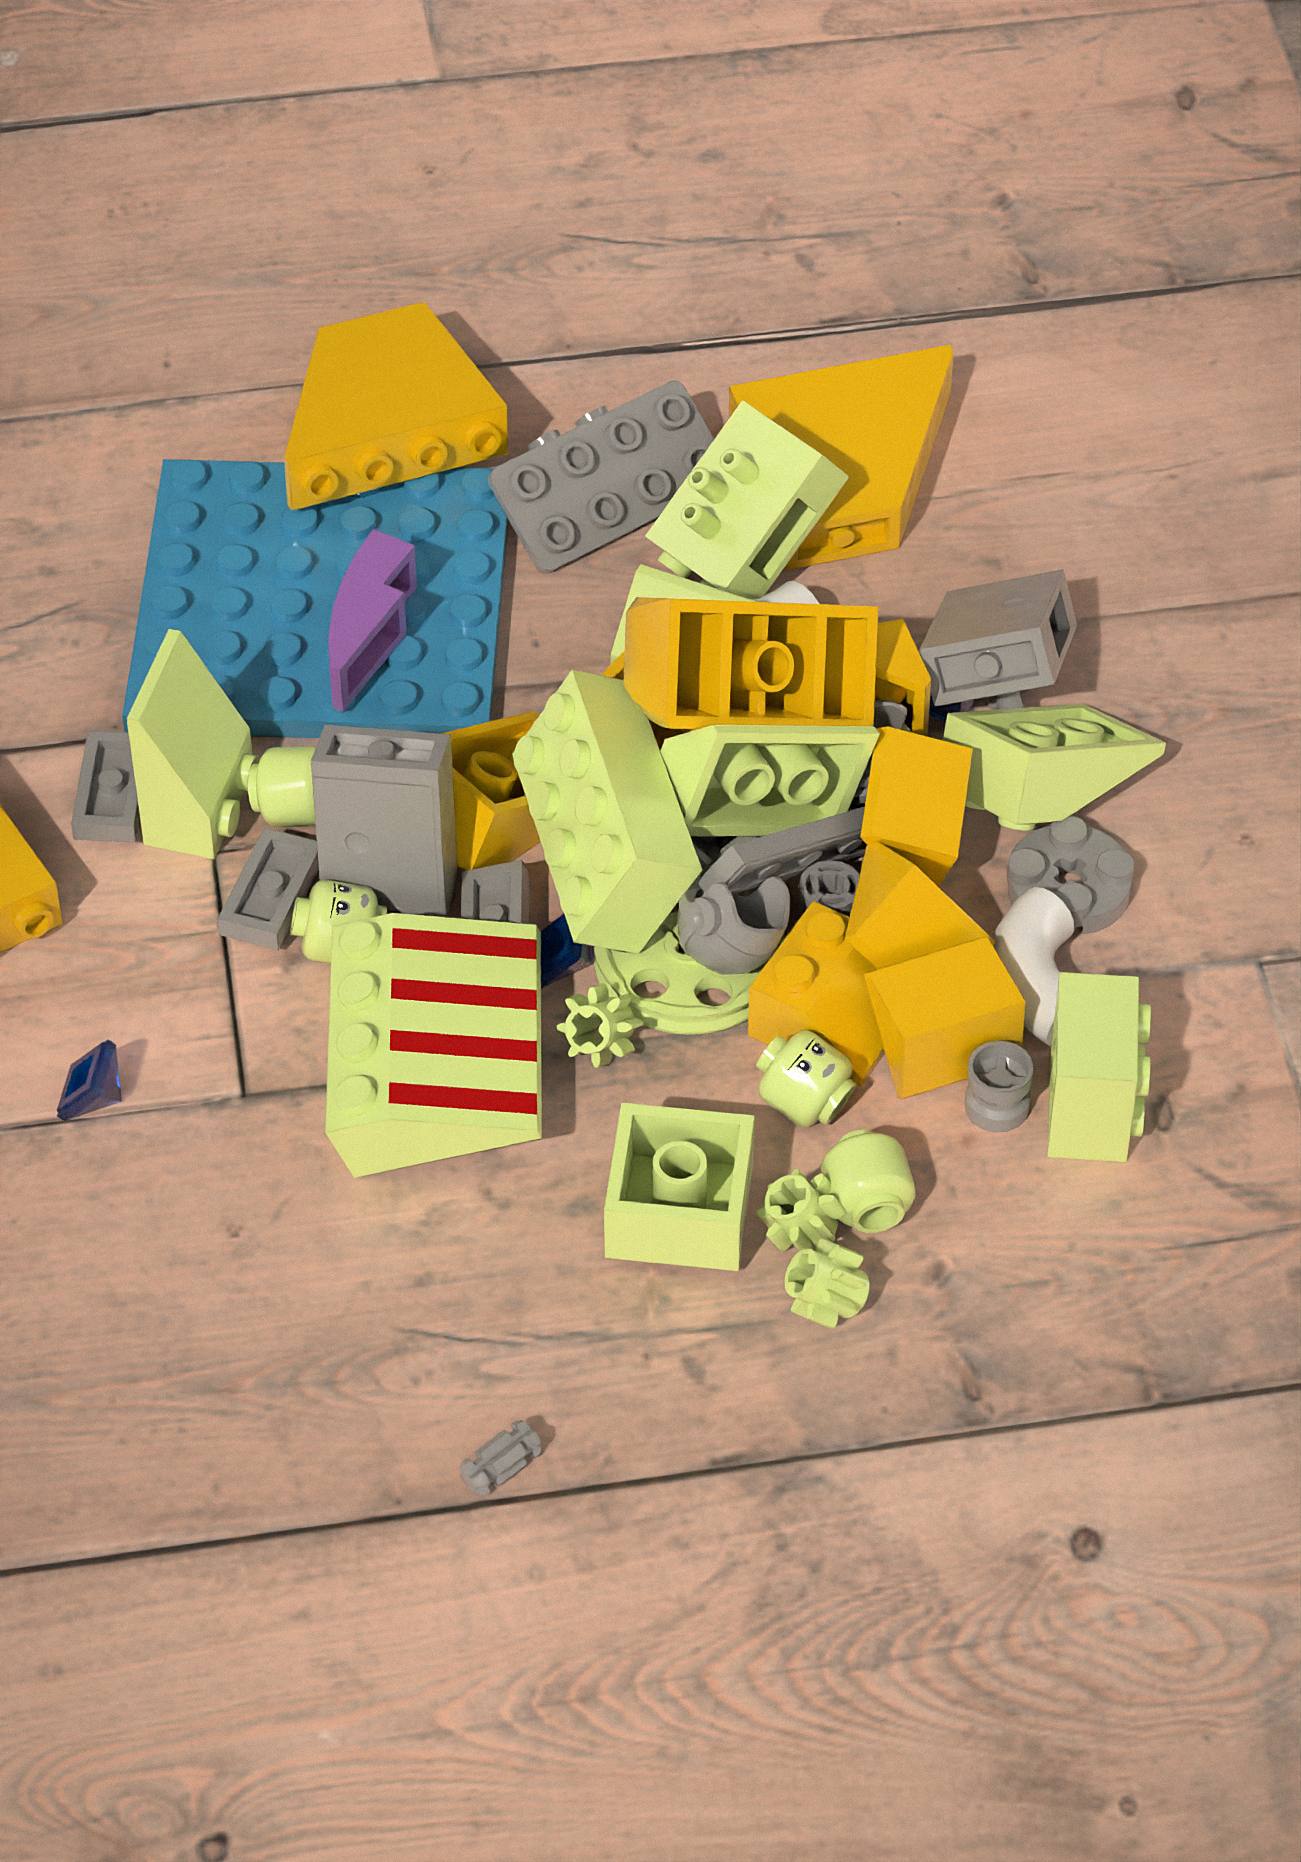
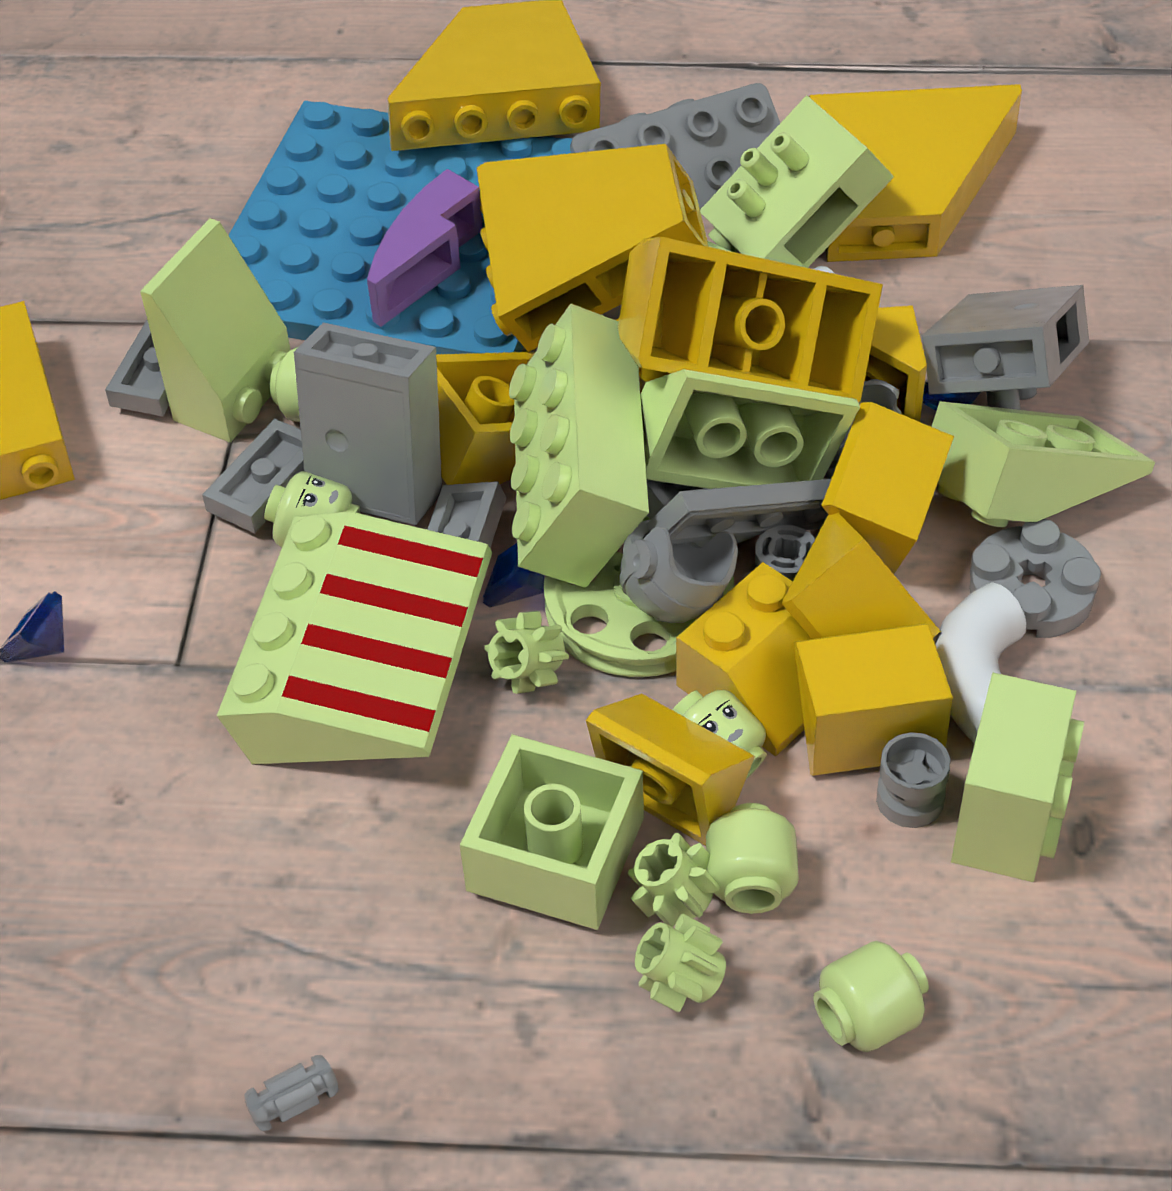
camera: 15 degrees right, 0 degrees up
none -> yellow slope [476,144,709,352]
none -> yellow slope [586,693,755,846]
none -> yellowish green head [813,941,929,1052]

